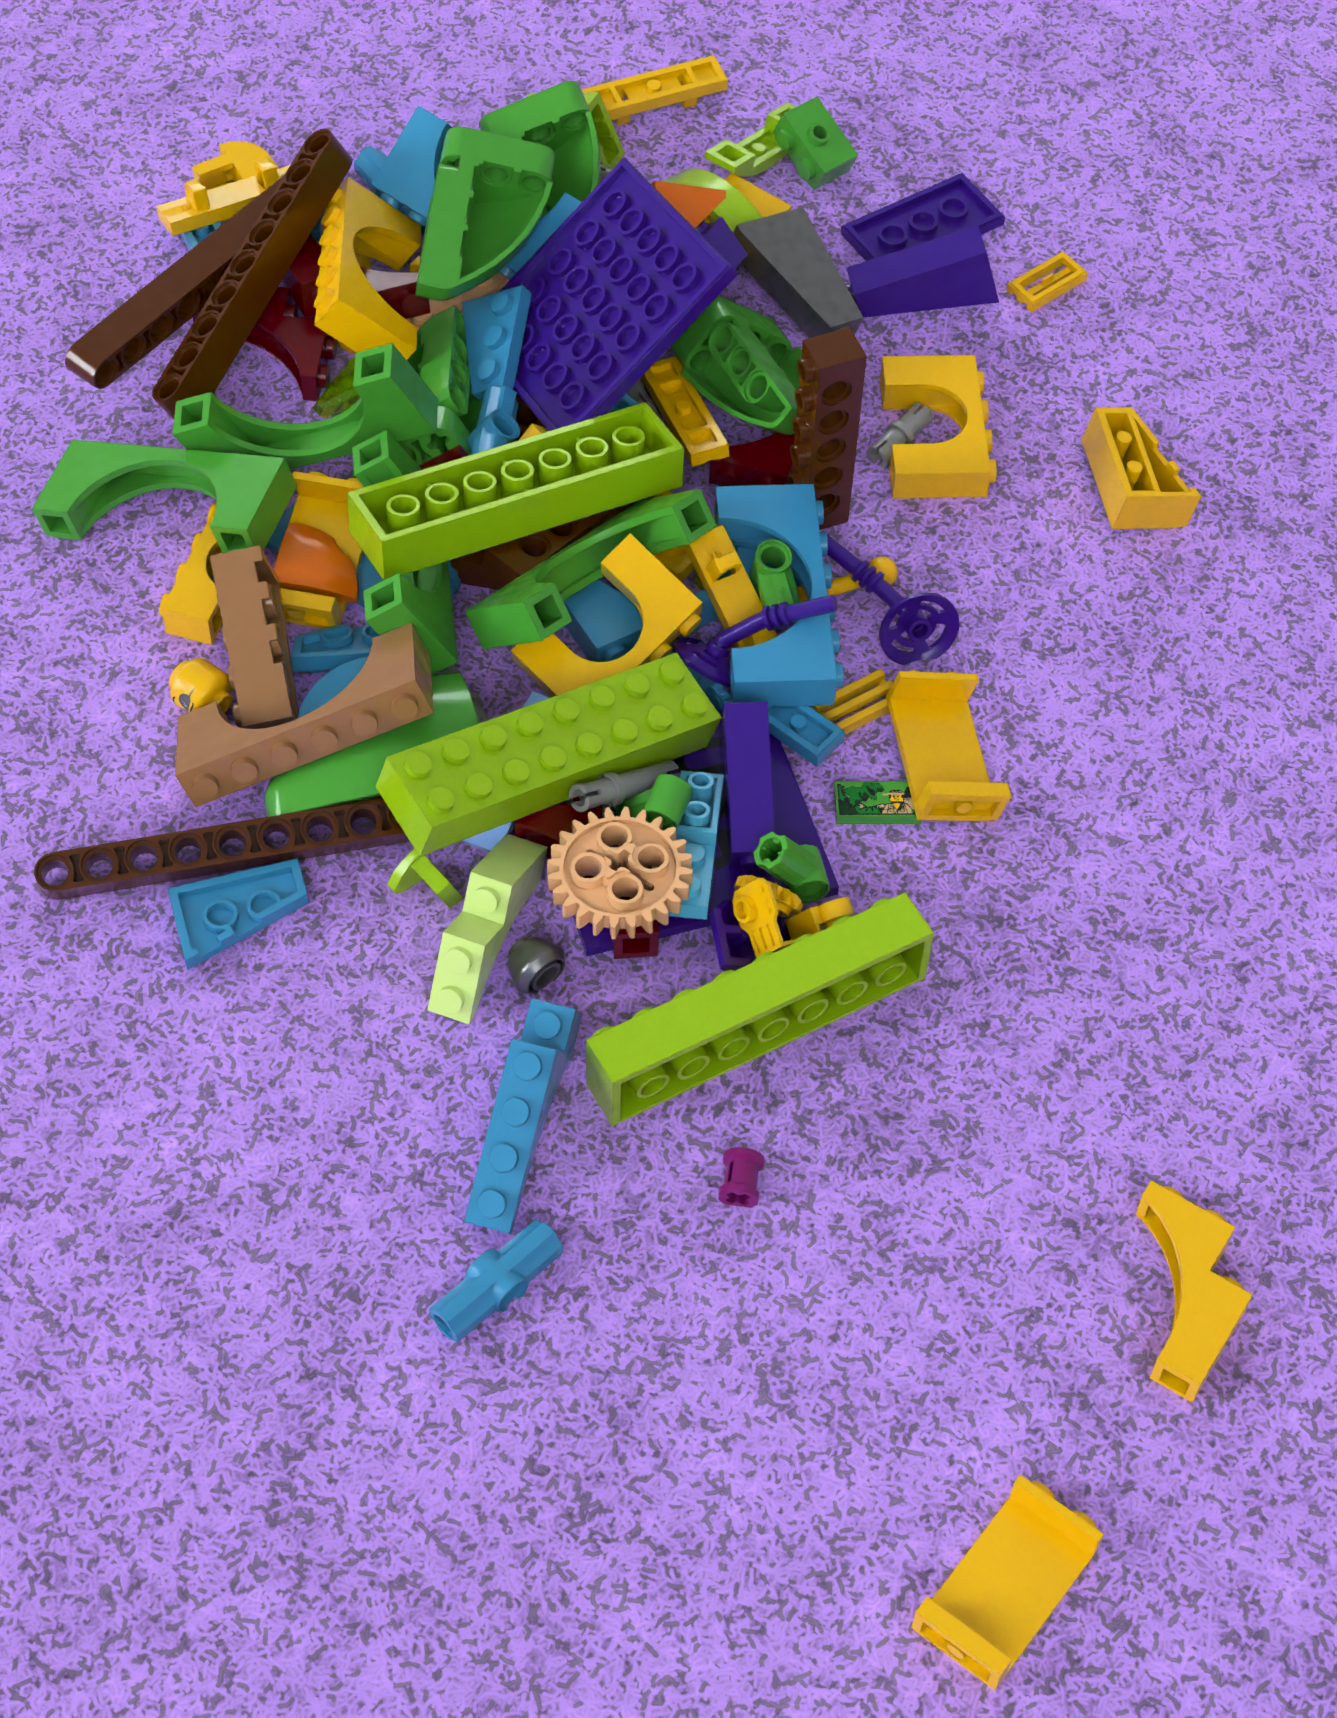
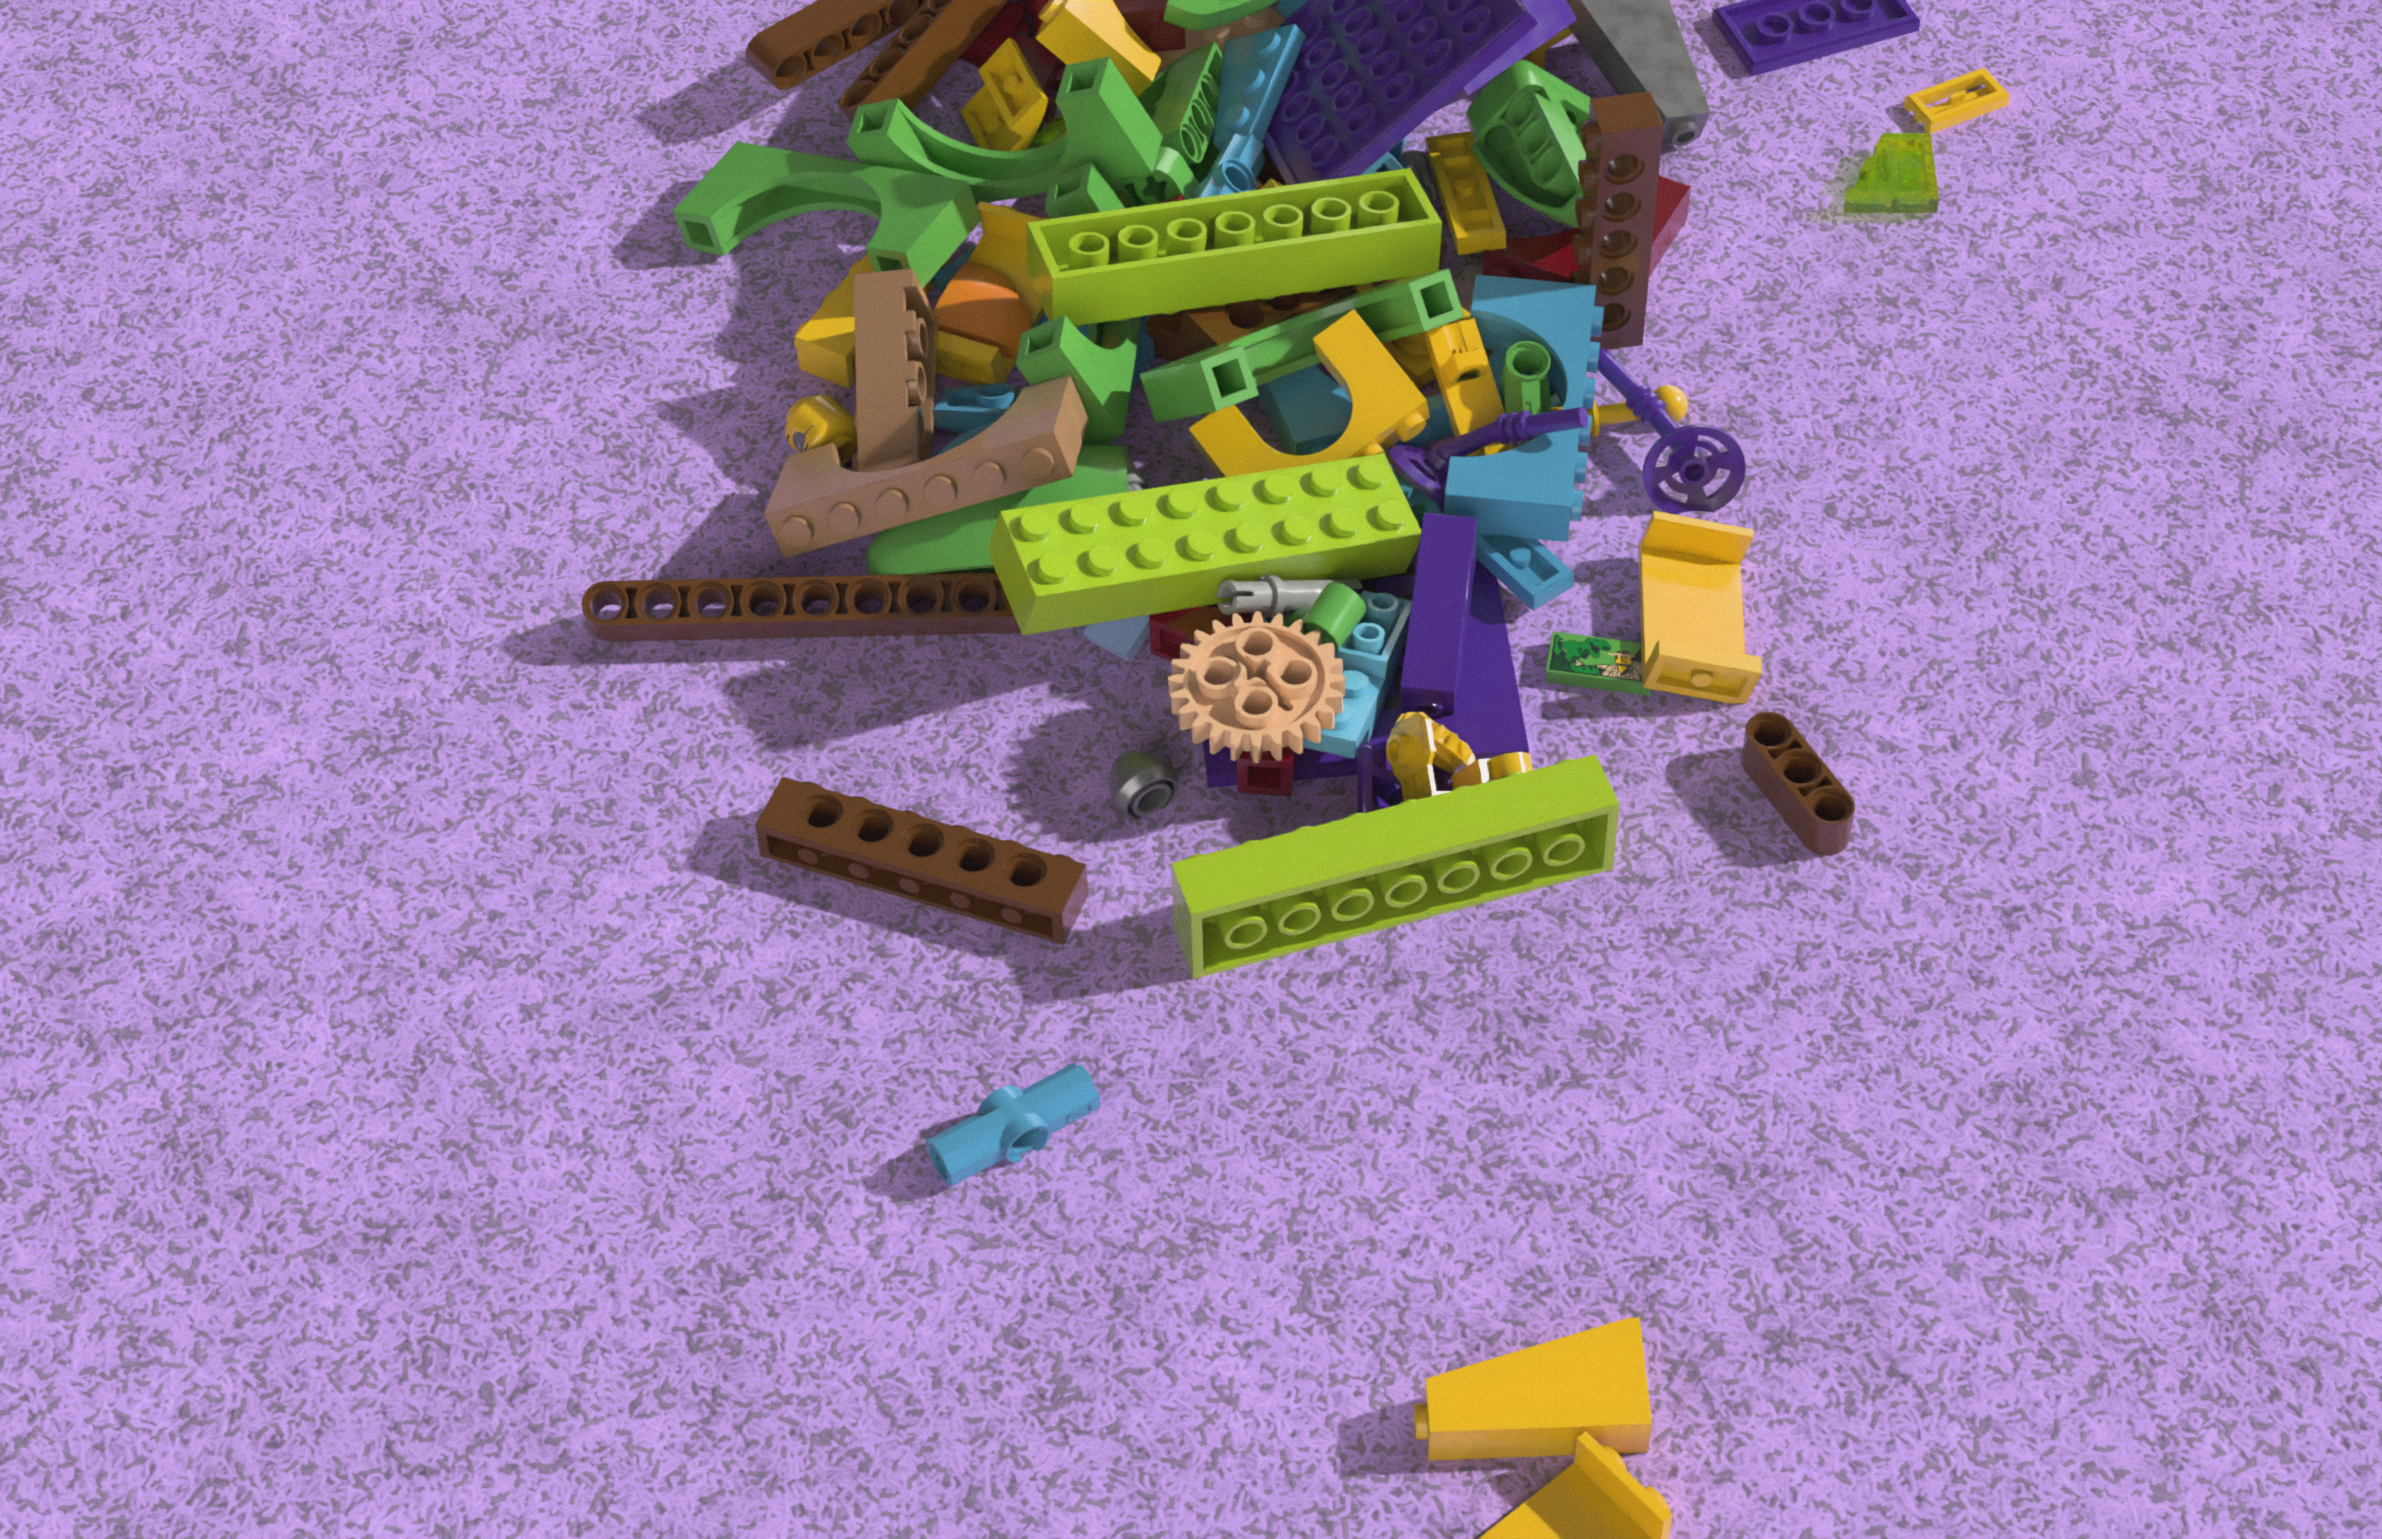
camera: 15 degrees right, 5 degrees down
dark azure wing [167,858,309,970] -> none
lime tile [387,848,464,908] -> none
yellowish green arch [427,834,548,1024] -> none
dark azure arch [464,998,583,1234] -> none
magenta bush [718,1147,765,1208] -> none
bright green piece [753,831,830,903] -> none
yellow tile [811,669,893,735] -> none
dark purple slope [845,226,999,318] -> none
light grey pin [866,403,933,468] -> none
yellow arch [879,355,997,499] -> none
yellow wedge [1081,407,1201,529] -> none
yellow arch [1136,1180,1253,1403] -> none
none -> reddish brown brick [755,777,1088,945]
none -> yellow slope [960,38,1048,151]
none -> yellow slope [1413,1317,1652,1461]
none -> reddish brown beam [1741,712,1855,856]
none -> clear neon green wing [1843,133,1939,213]

